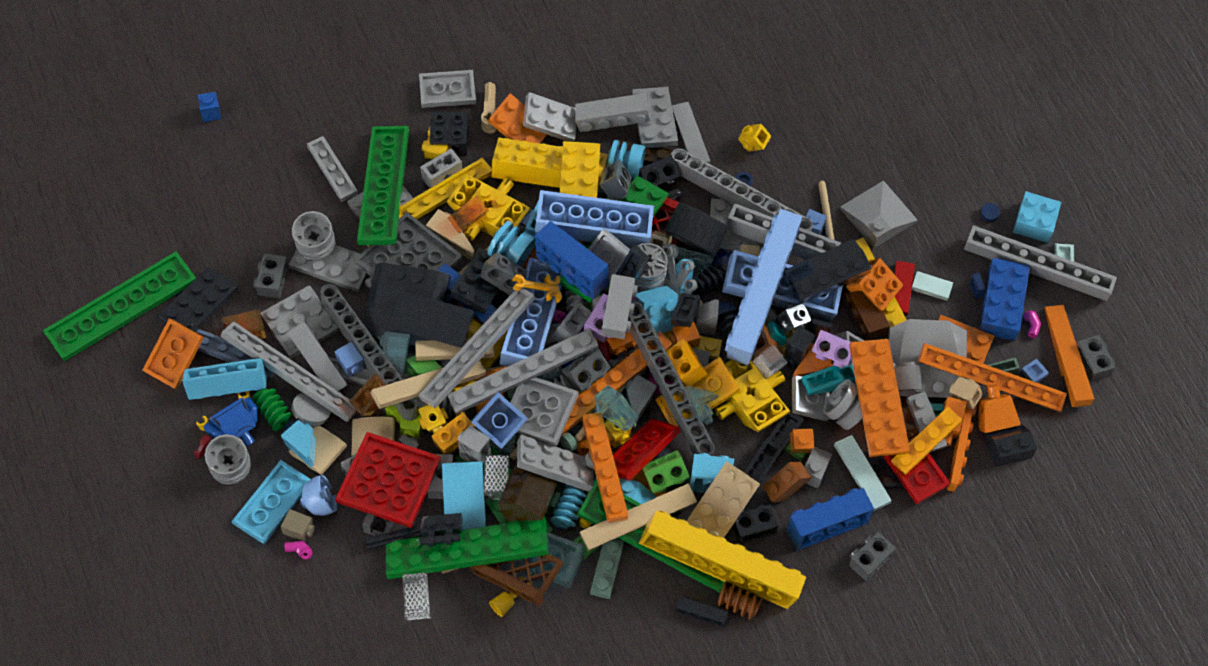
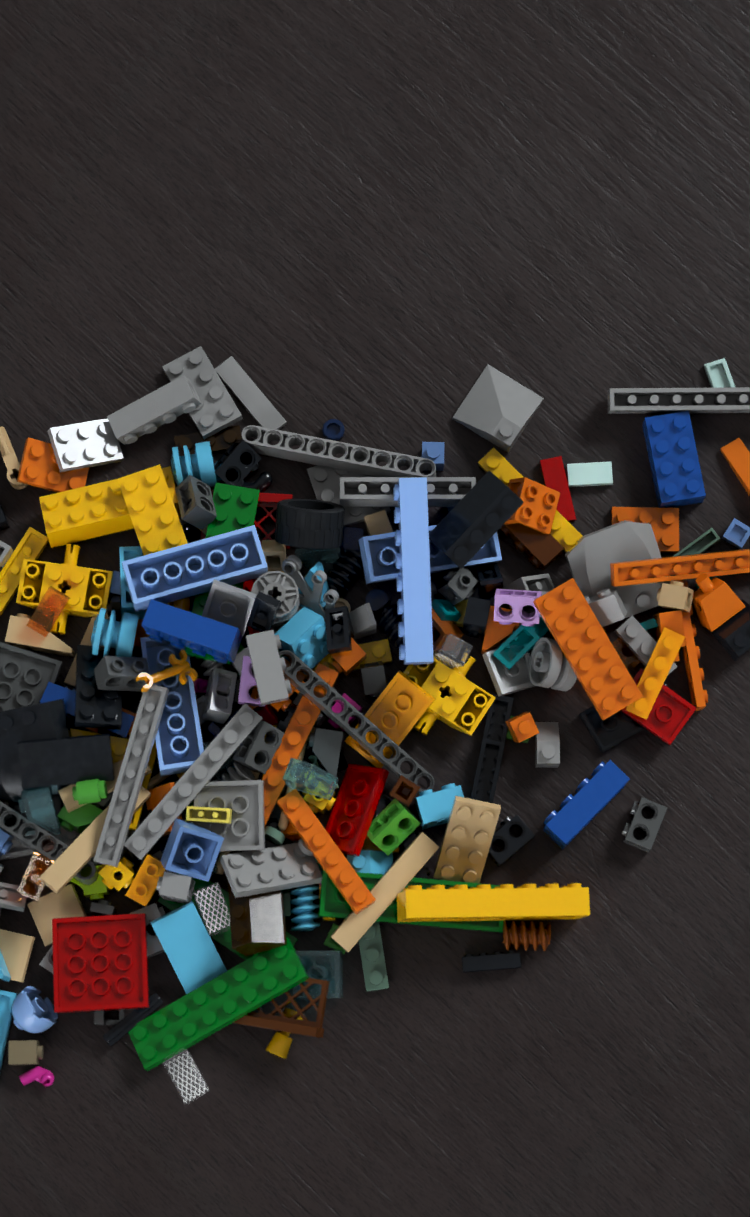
camera: 20 degrees left, 15 degrees up
black plate [419,513,463,547] -> none
light orange brick [666,339,707,387] -> none
clear light blue slope [685,386,718,425] -> none
yellow brick [738,124,771,151] -> none
dark orange brick [762,462,812,503] -> none
tan piece [818,181,834,240] -> none
light aqua tile [834,435,892,511] -> none
dark blue tile [969,273,985,299] -> none
dark blue tile [980,203,1000,222] -> none
medium azure brick [1012,191,1061,243] -> none
dark pink arm [1023,310,1041,338] -> none
none -> bright green brick [72,779,108,805]
none -> light yellow piece [186,806,232,824]
none -> reddish brown slope [389,775,421,807]

